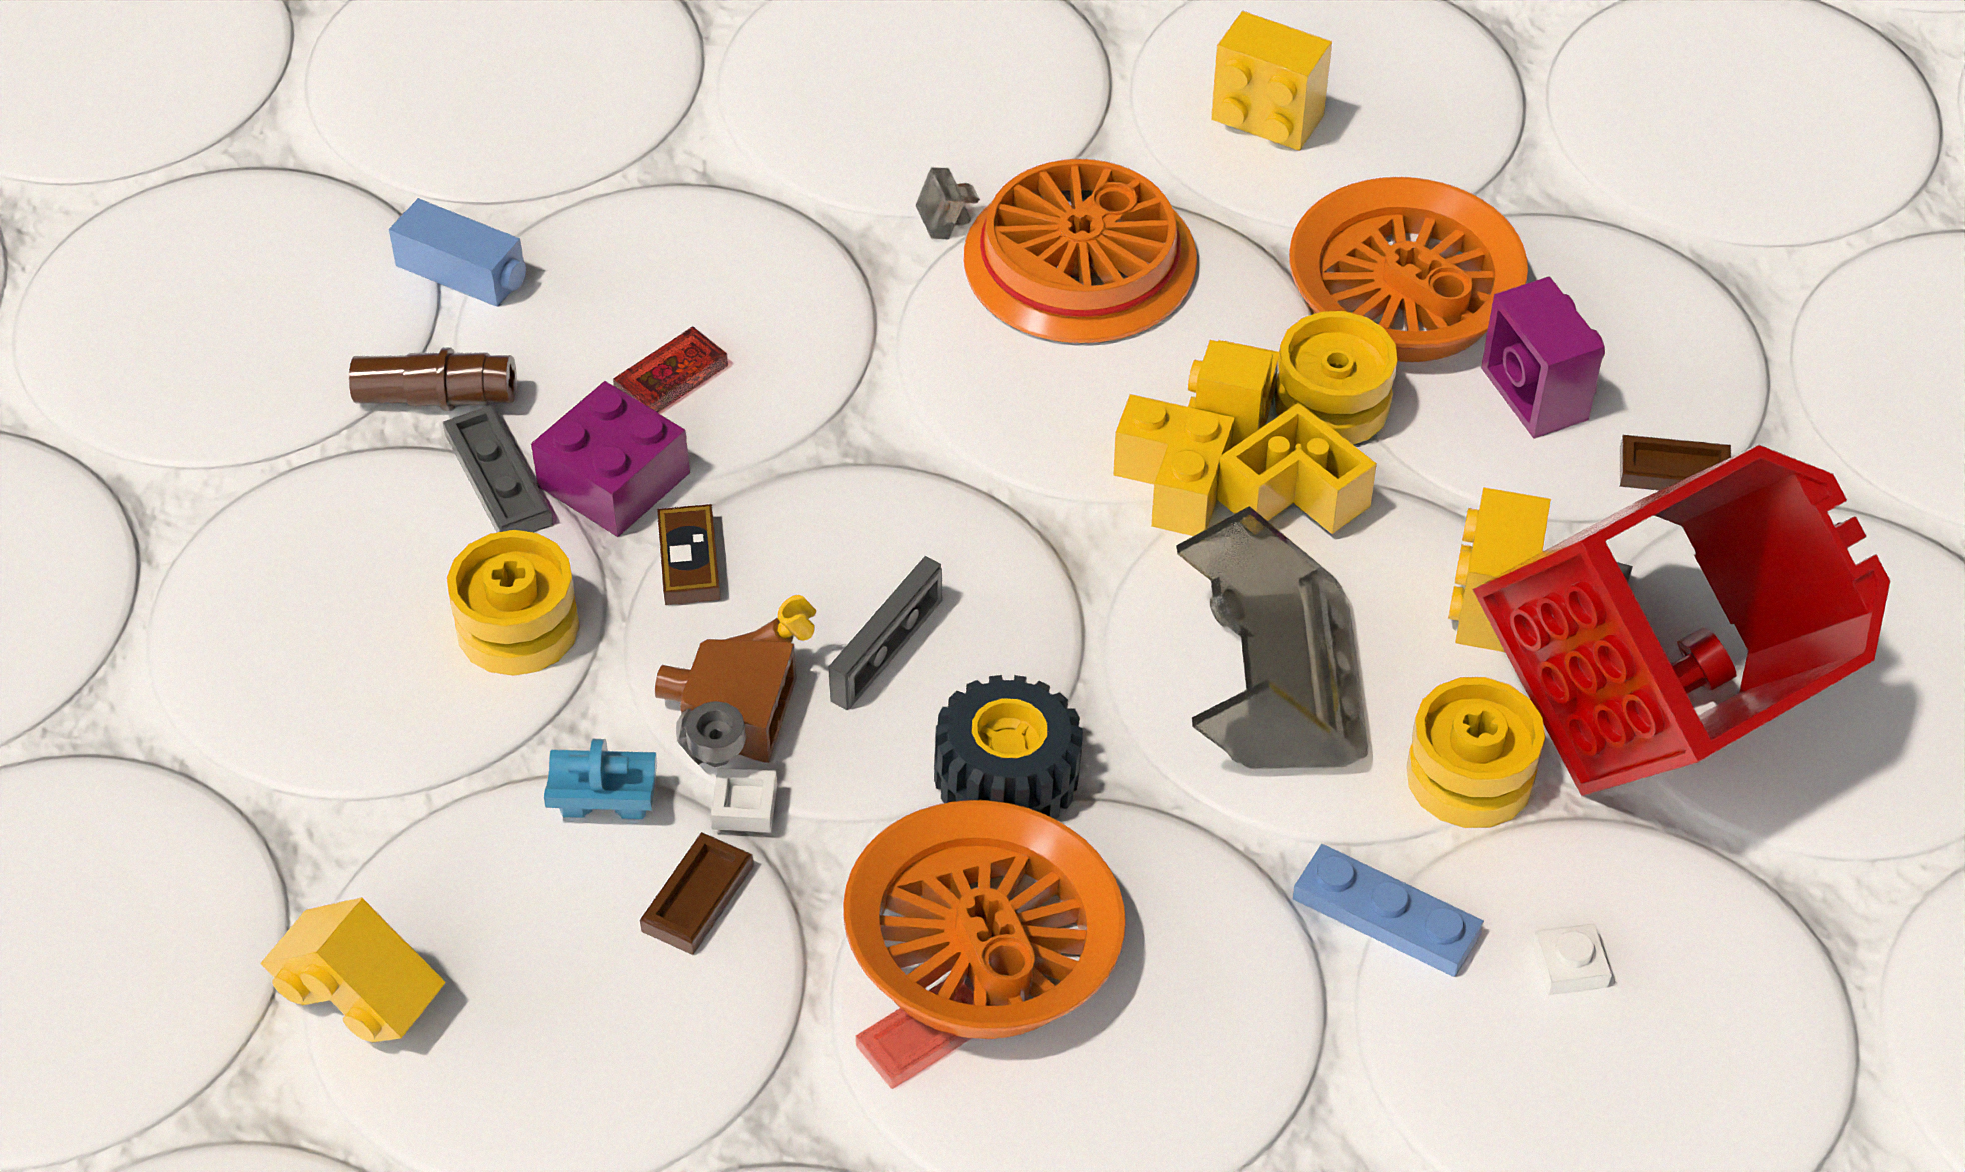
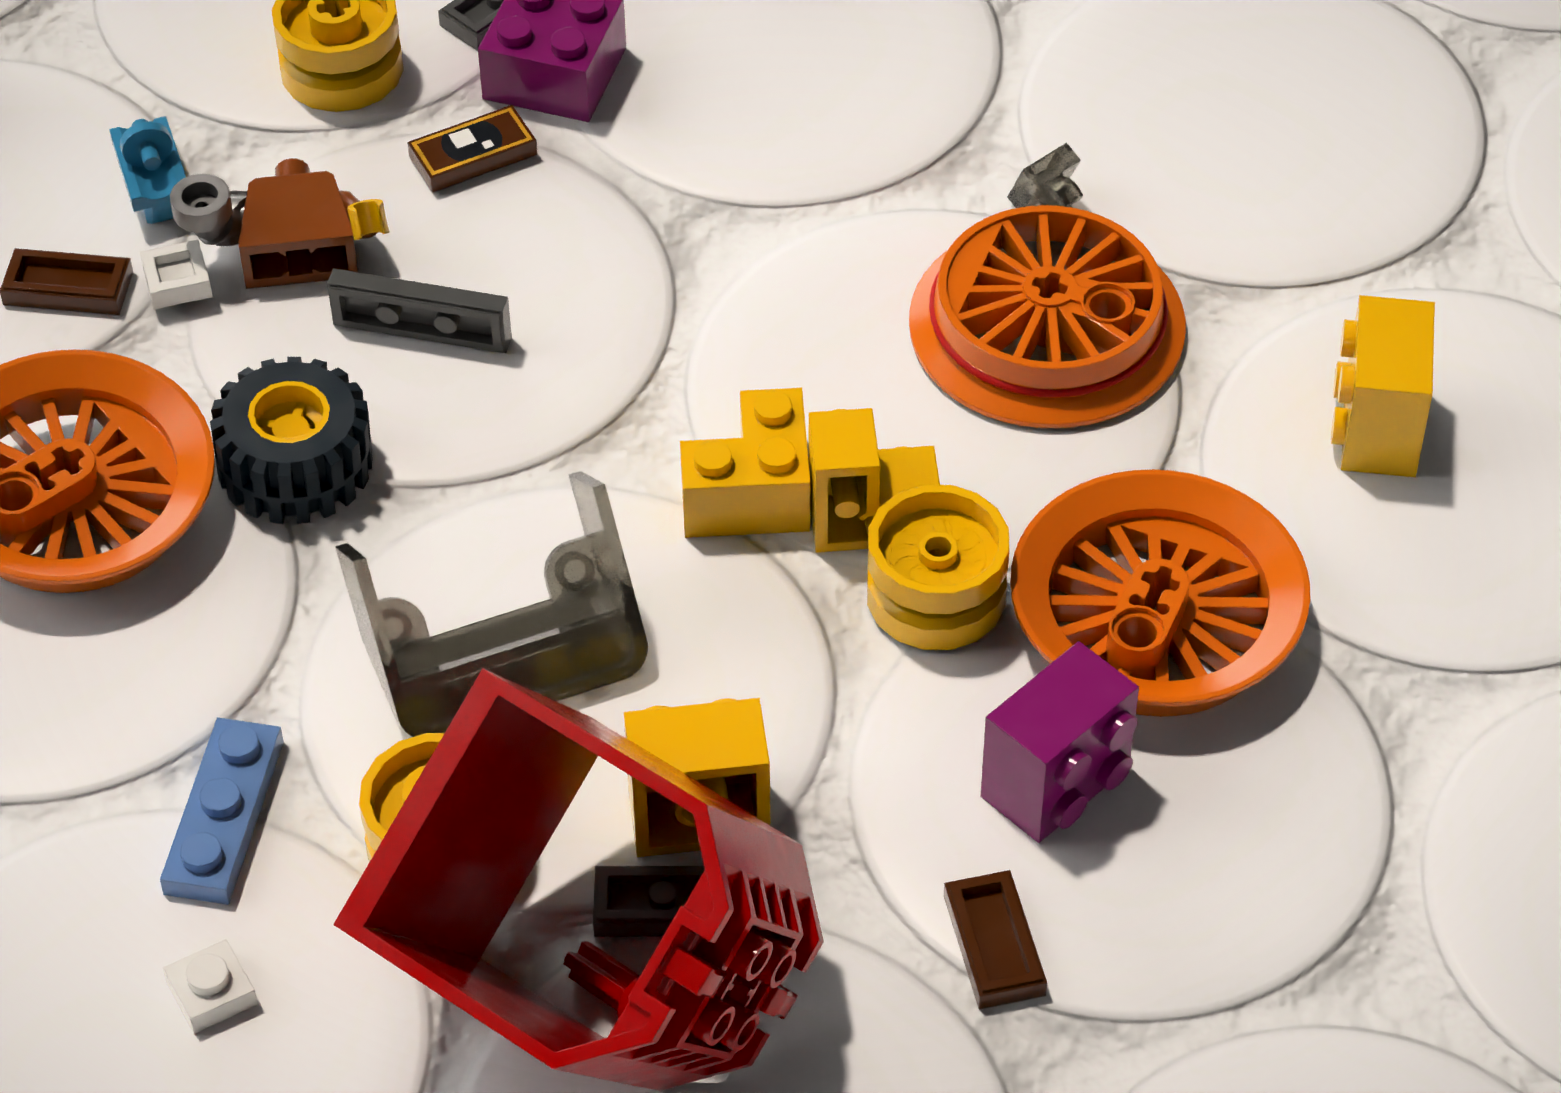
camera: 70 degrees right, 0 degrees up
clear red tile [613,326,728,413] -> none
yellow brick [1217,402,1377,534] -> none

